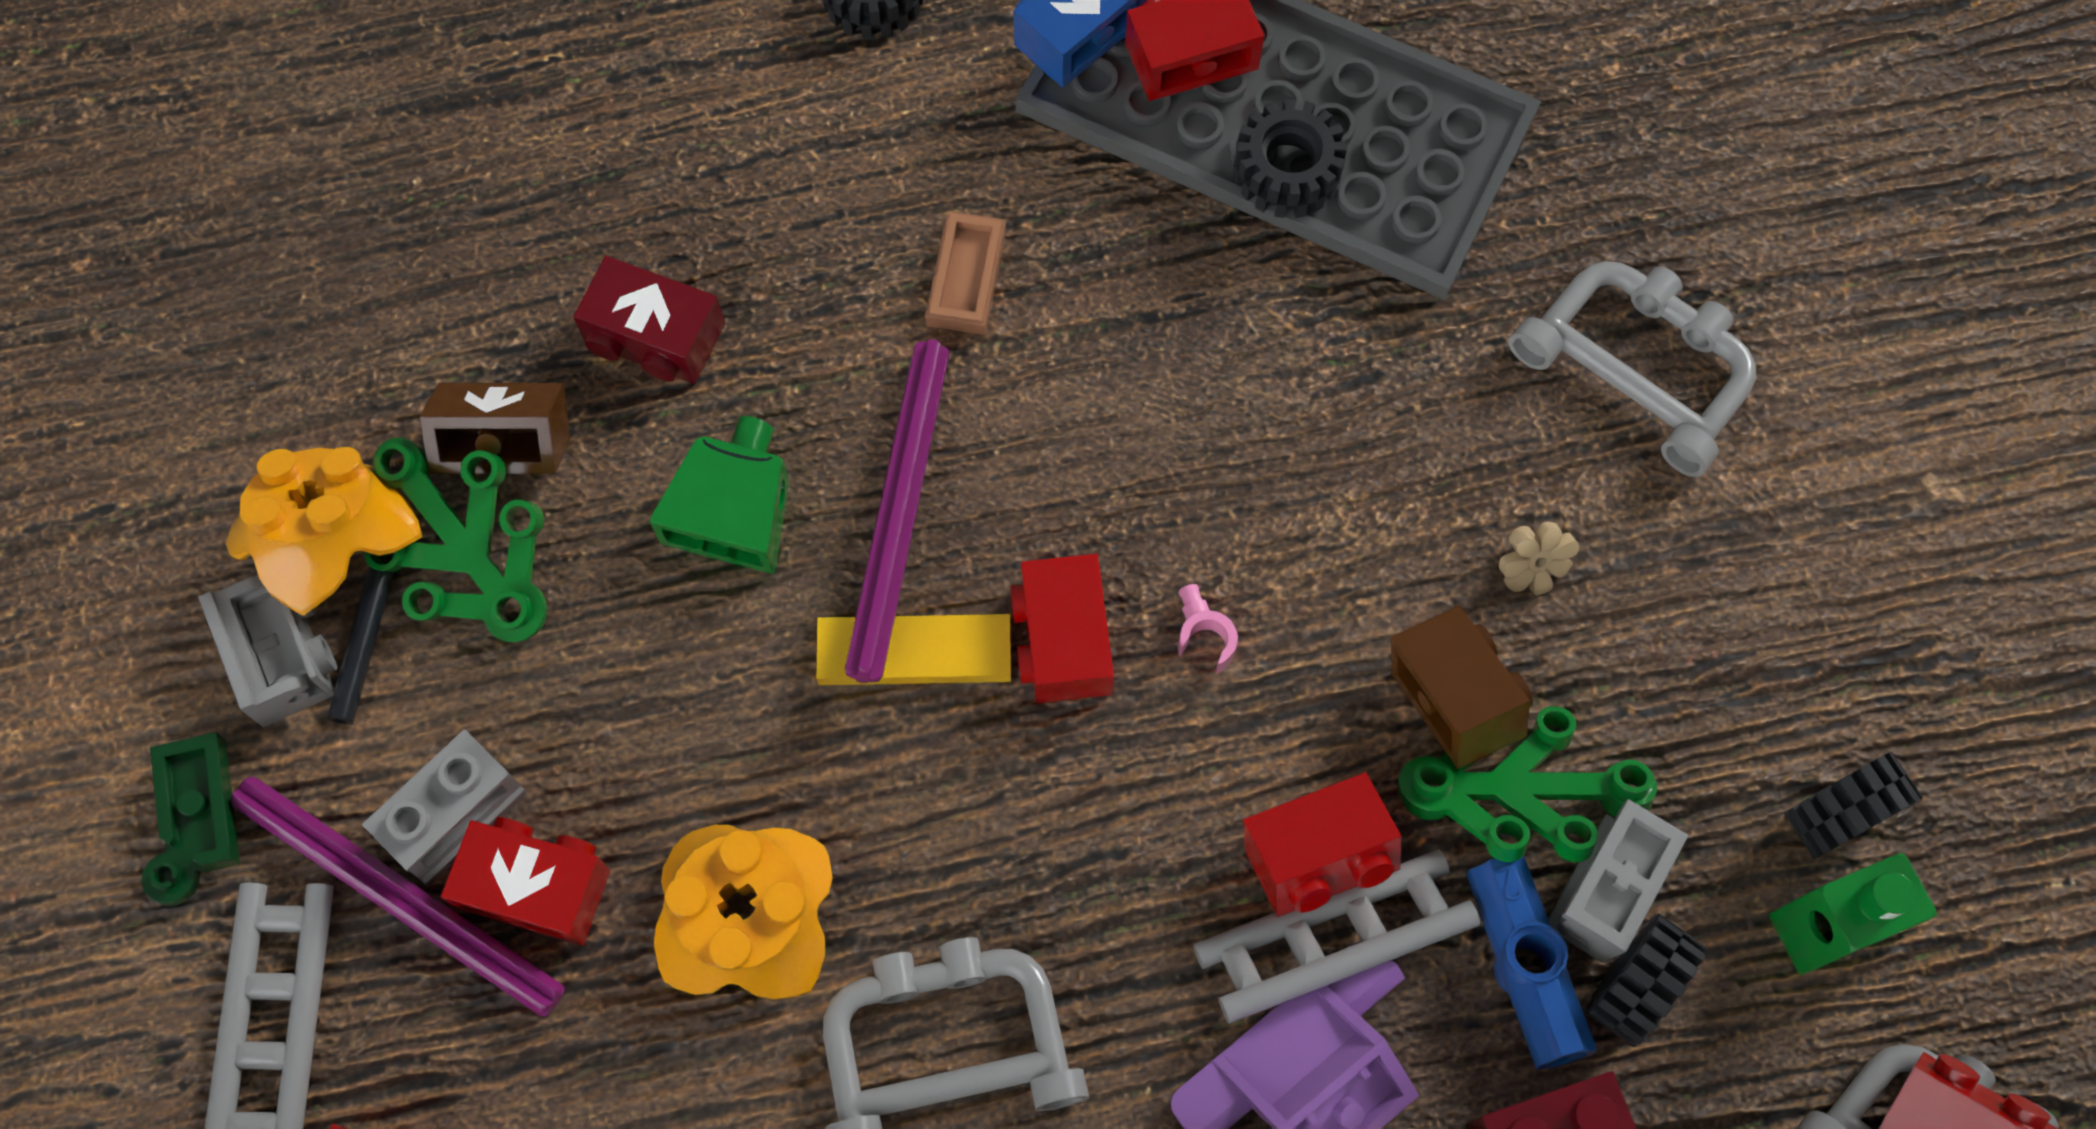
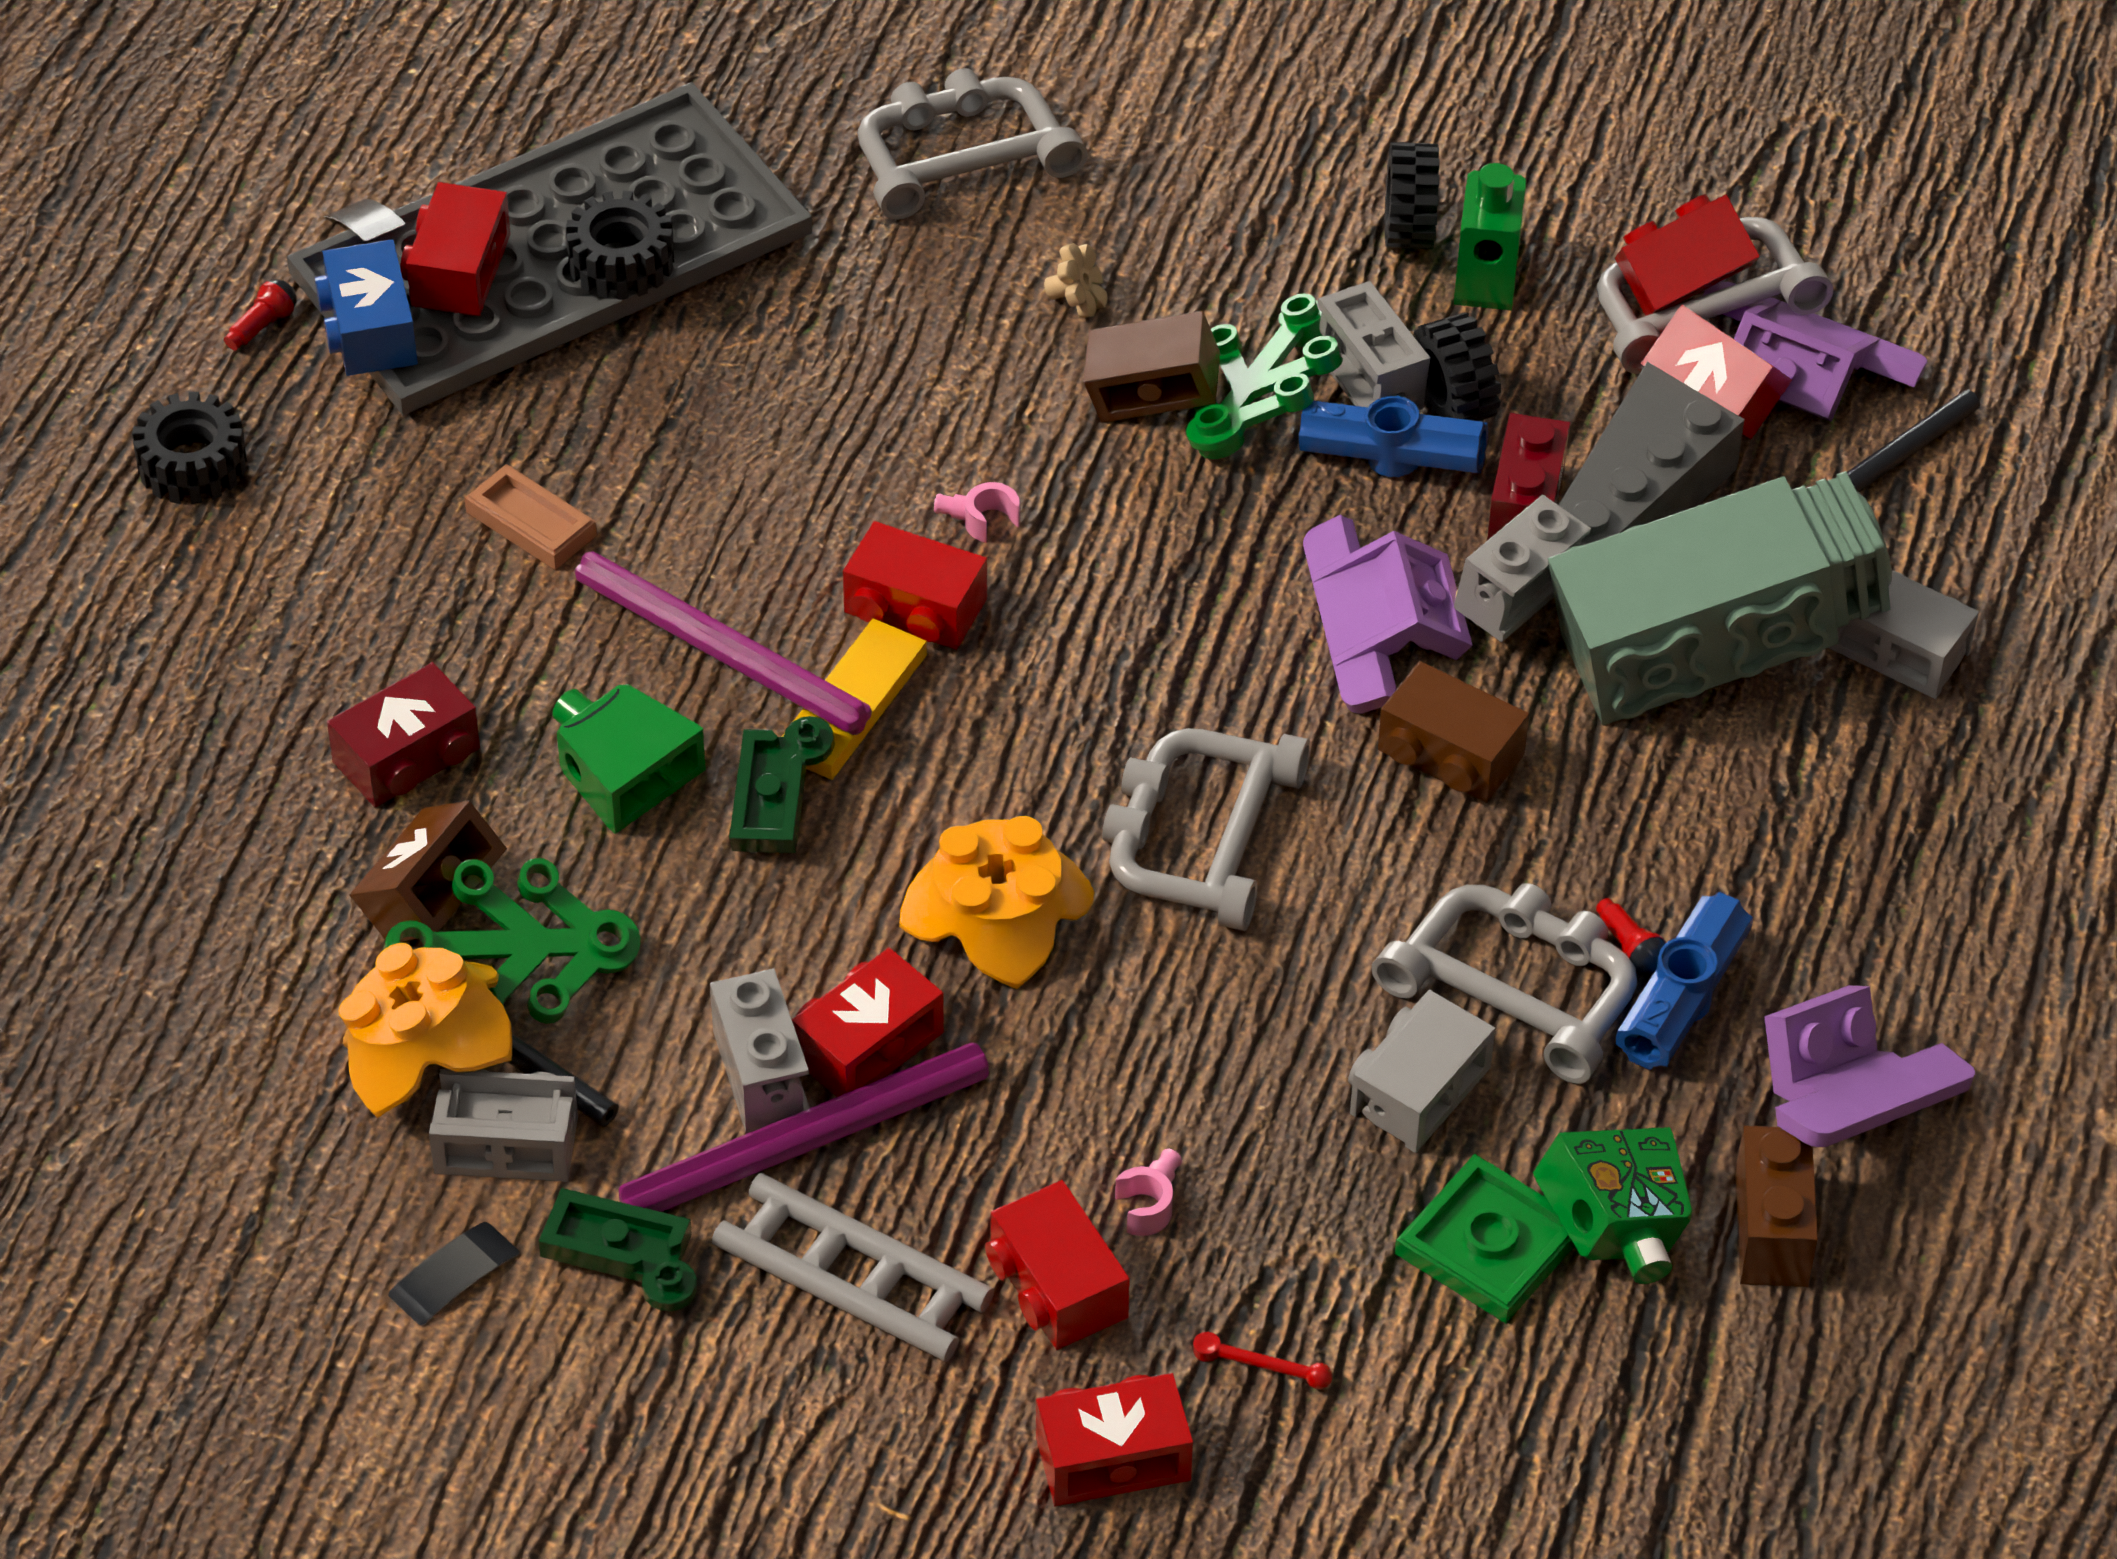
camera: 60 degrees left, 20 degrees down
light grey bar [1193,849,1480,1024] -> none
red brick [1243,772,1402,918] -> none
none -> black sticker [388,1222,519,1326]
none -> dark green hinge [729,716,835,853]

